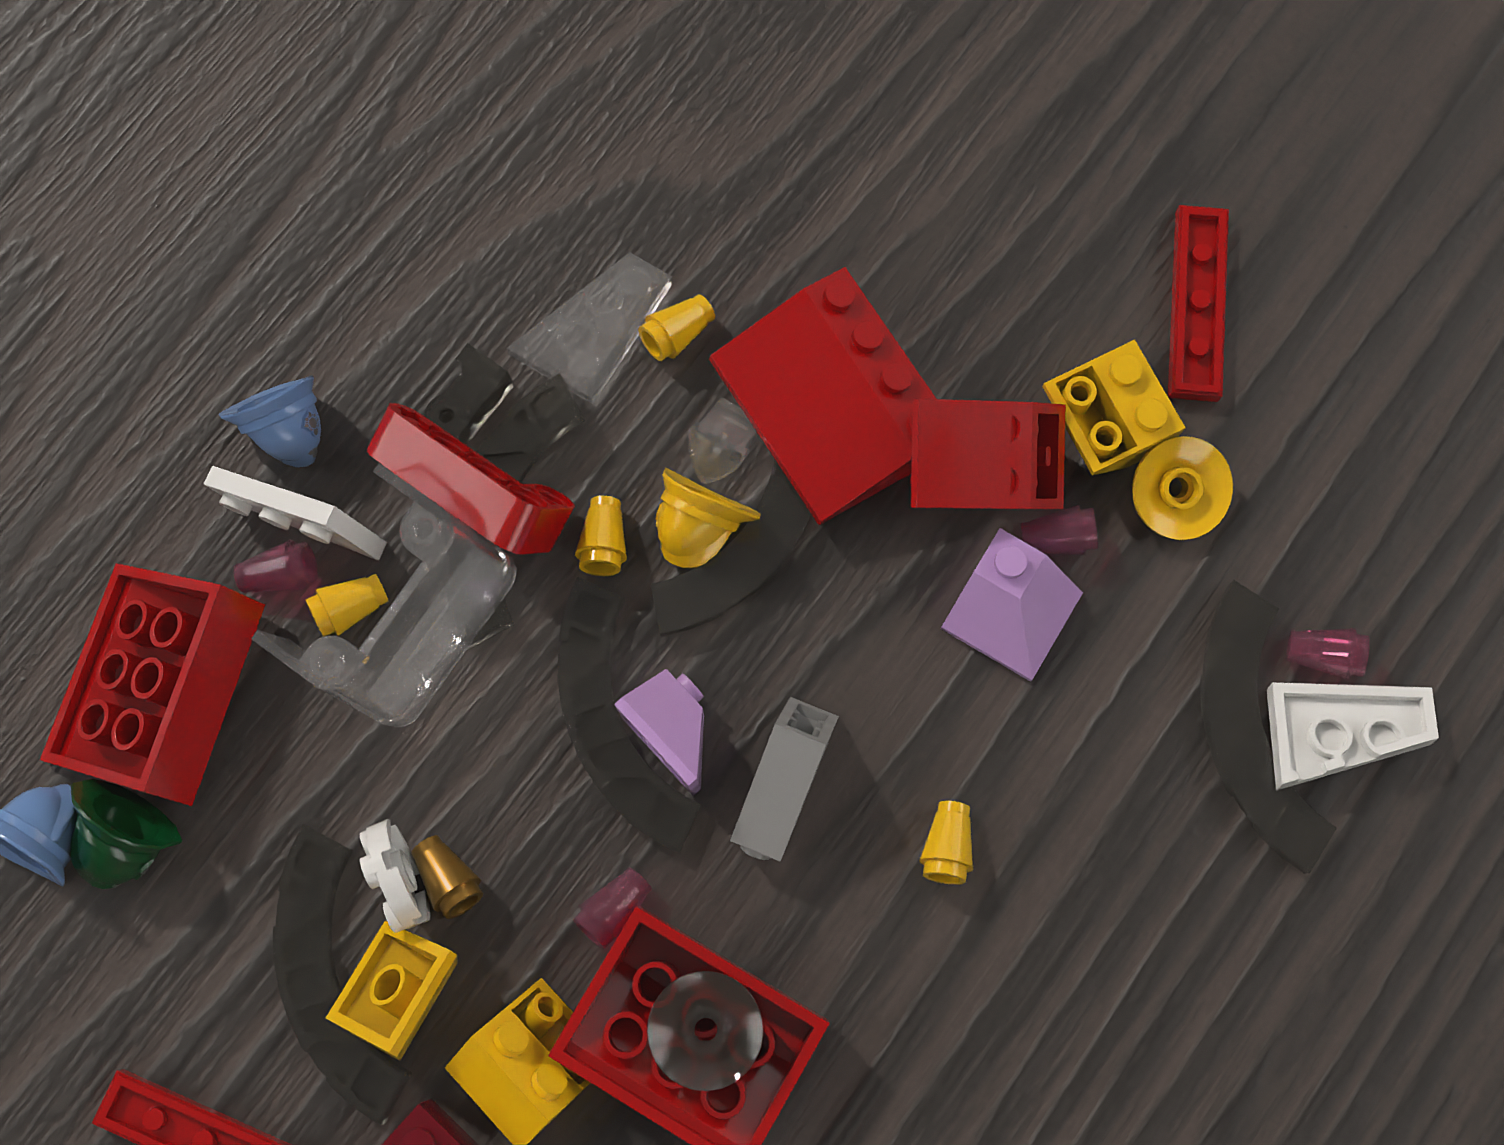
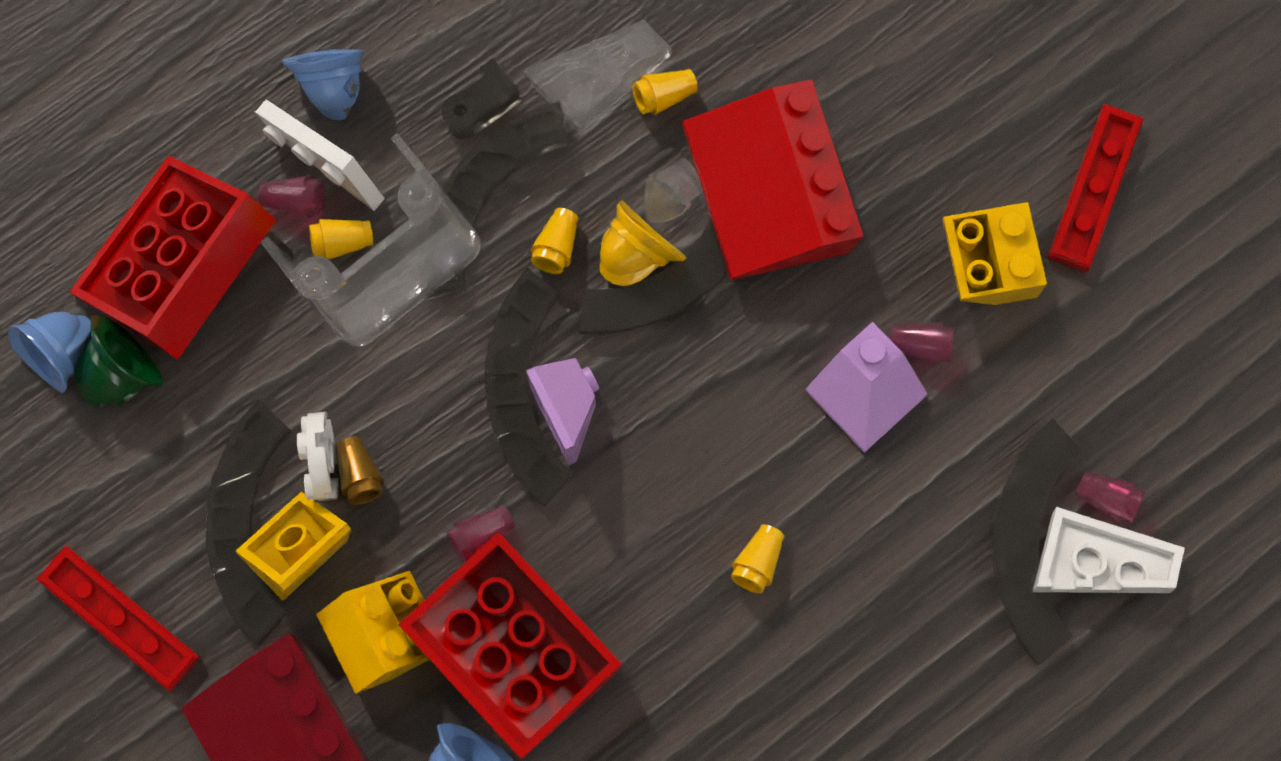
camera: 15 degrees right, 0 degrees up
red beam [367,403,575,554] -> none
clear smoke dish [647,971,763,1091] -> none
light grey slope [730,697,839,861] -> none
red slope [911,399,1066,509] -> none
yellow dish [1132,436,1233,540] -> none

